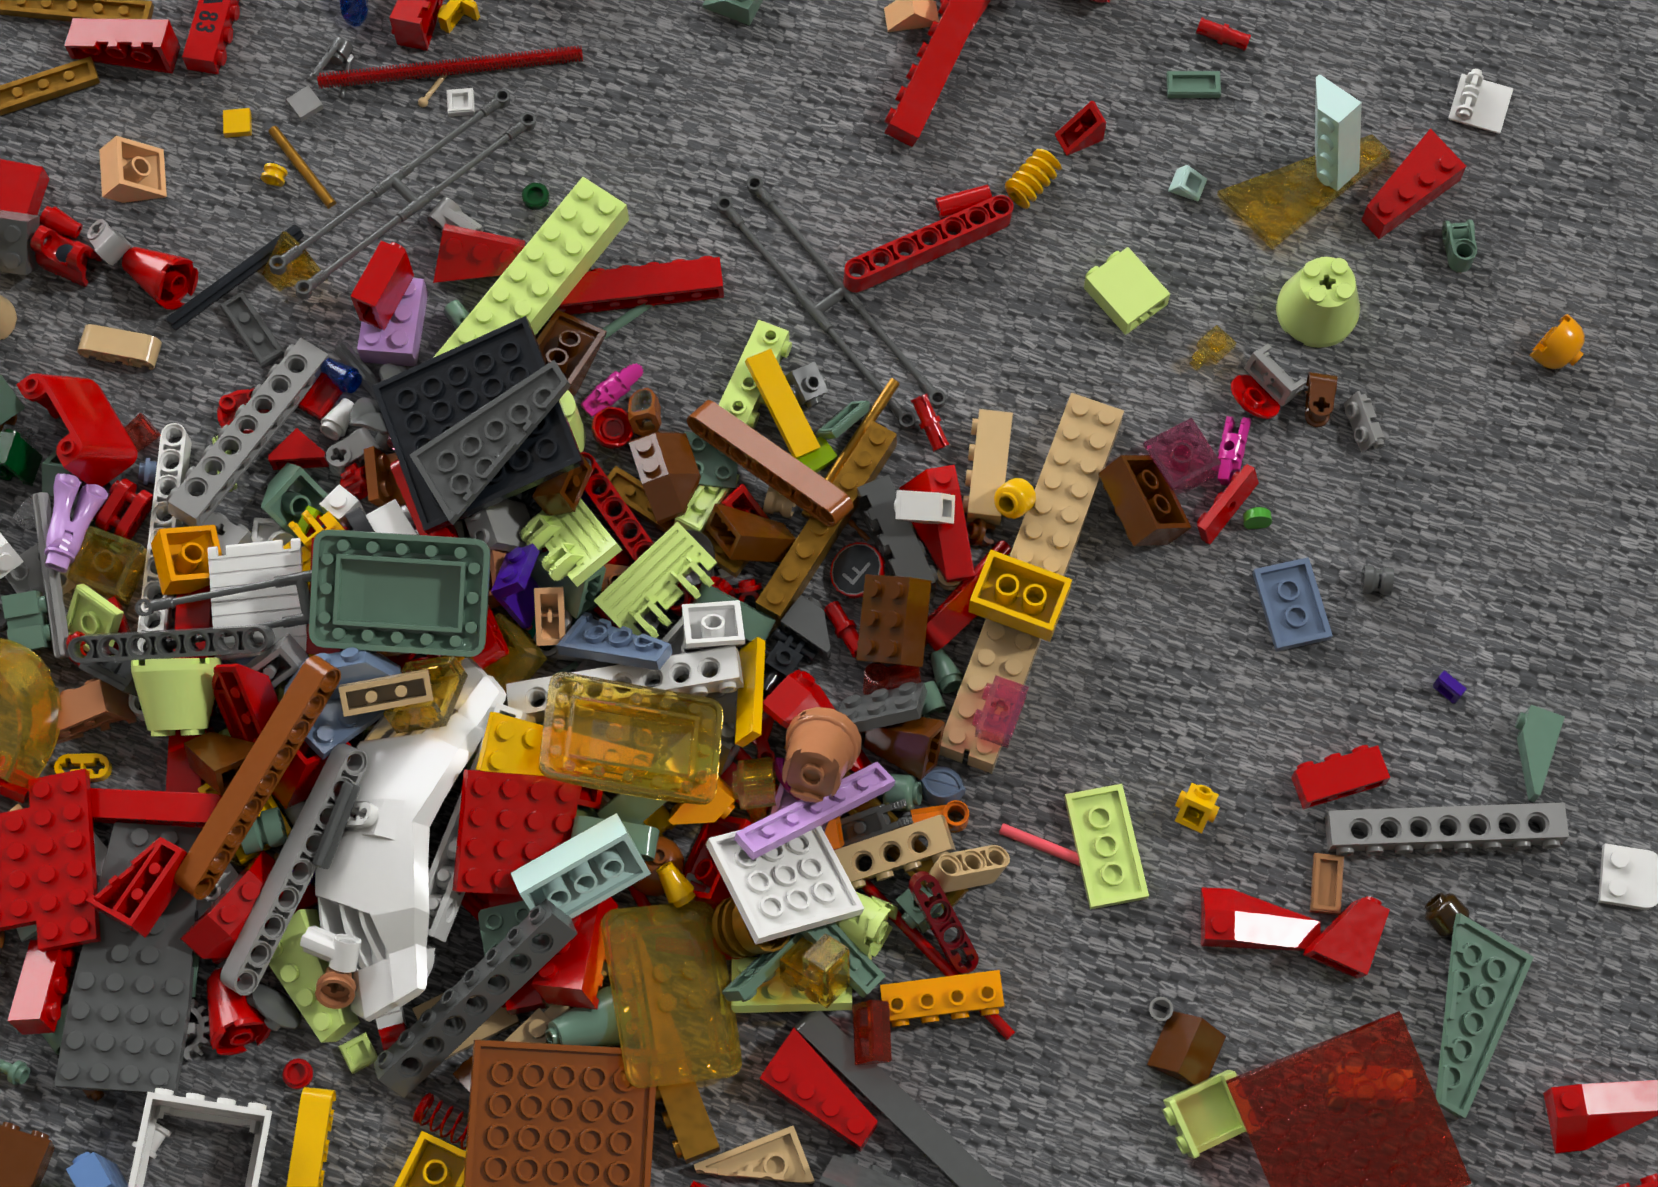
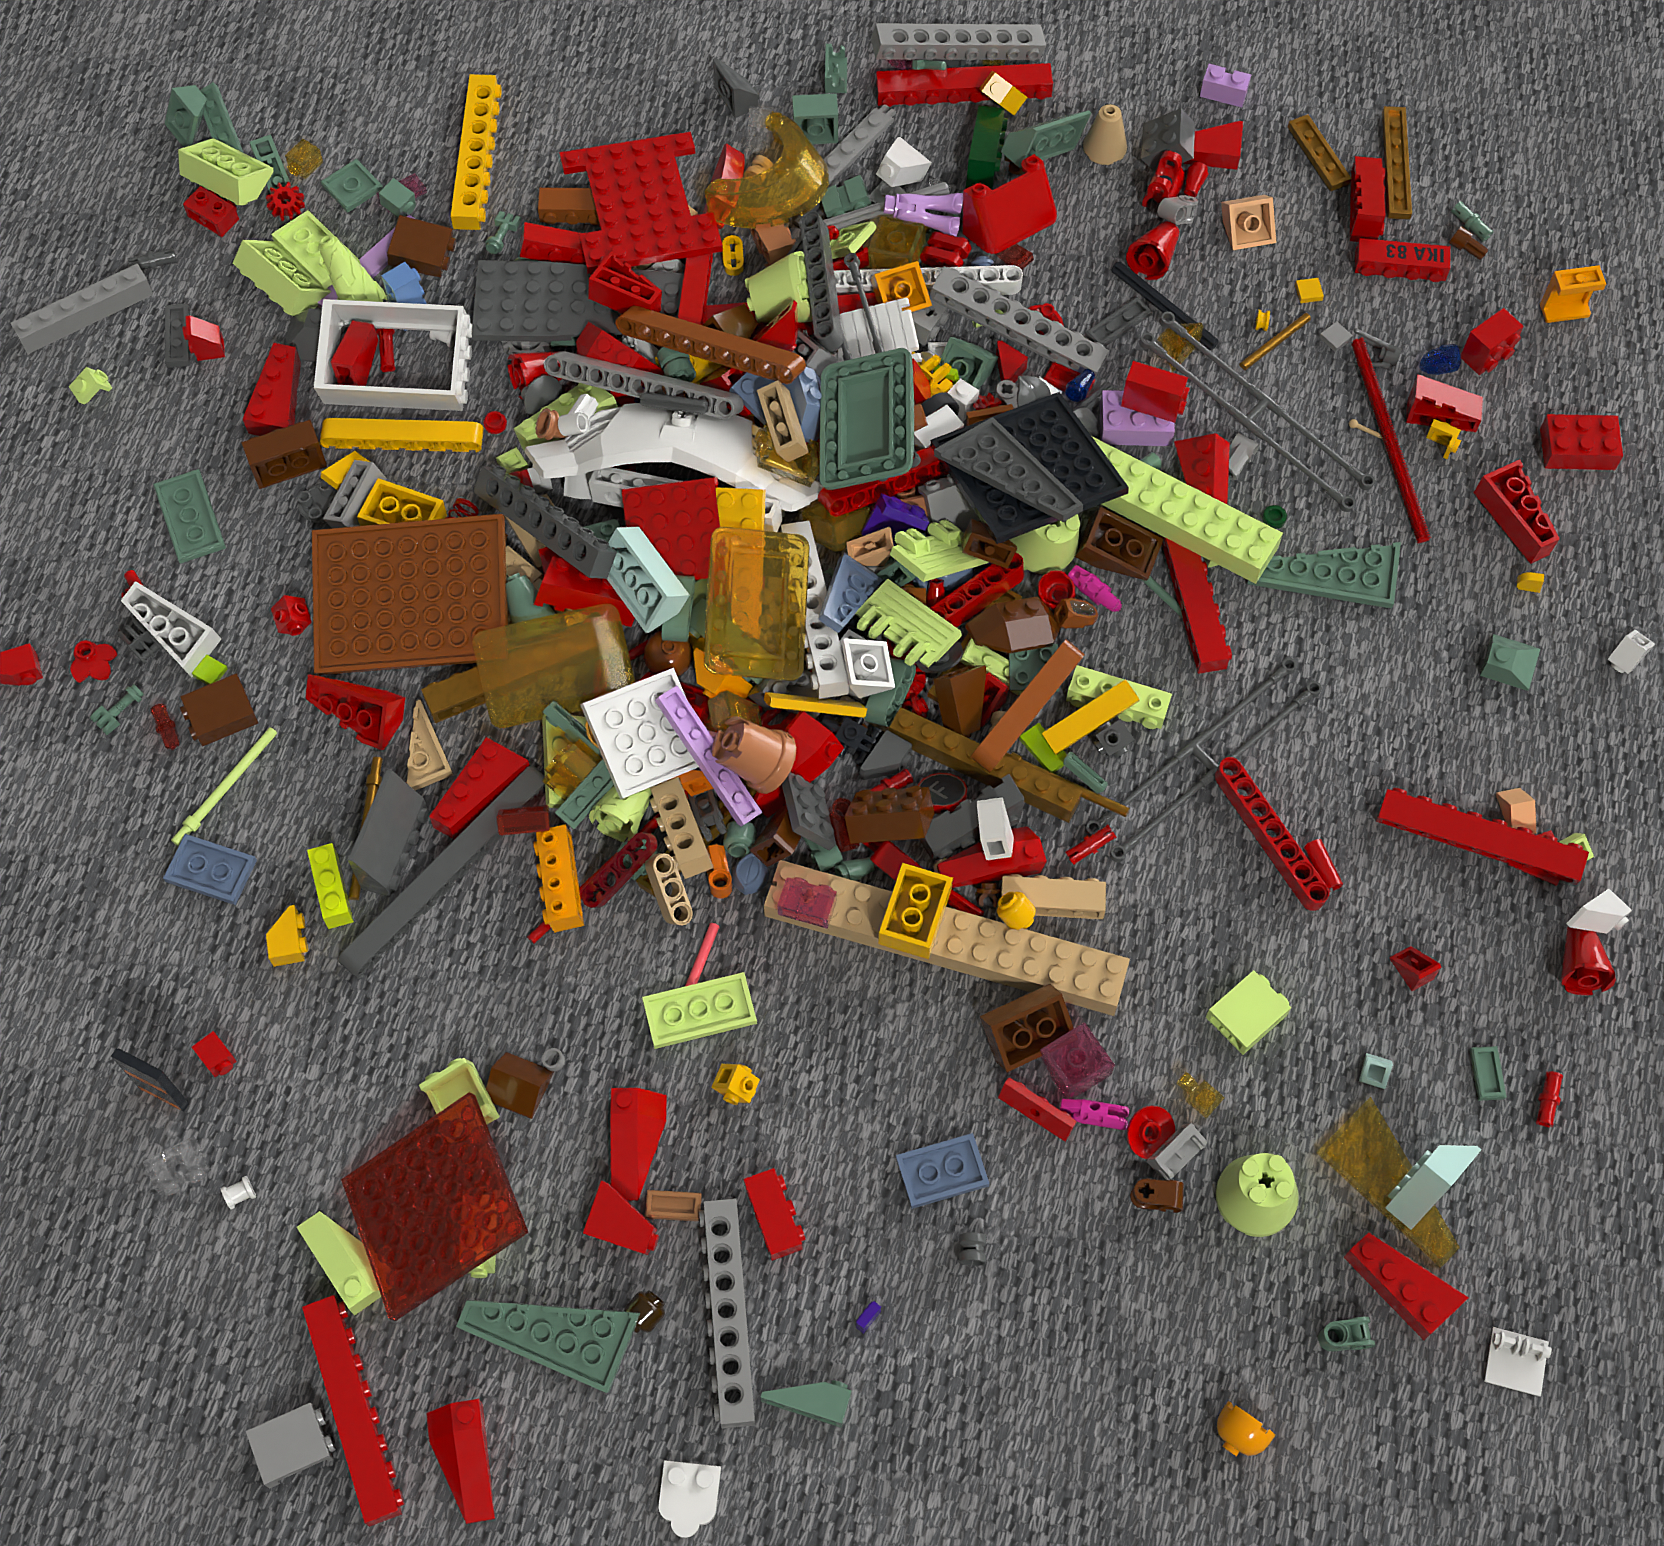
camera: 85 degrees right, 5 degrees down
tan beam [77,324,162,370] -> none
white tile [446,88,475,117] -> none
yellow cone [656,861,696,908] -> none
yellow piece [1005,149,1062,209] -> none
bright green tile [1243,507,1272,529] -> none
light grey hinge [1343,391,1385,453] -> none
none -> sand green wing [1247,542,1401,609]

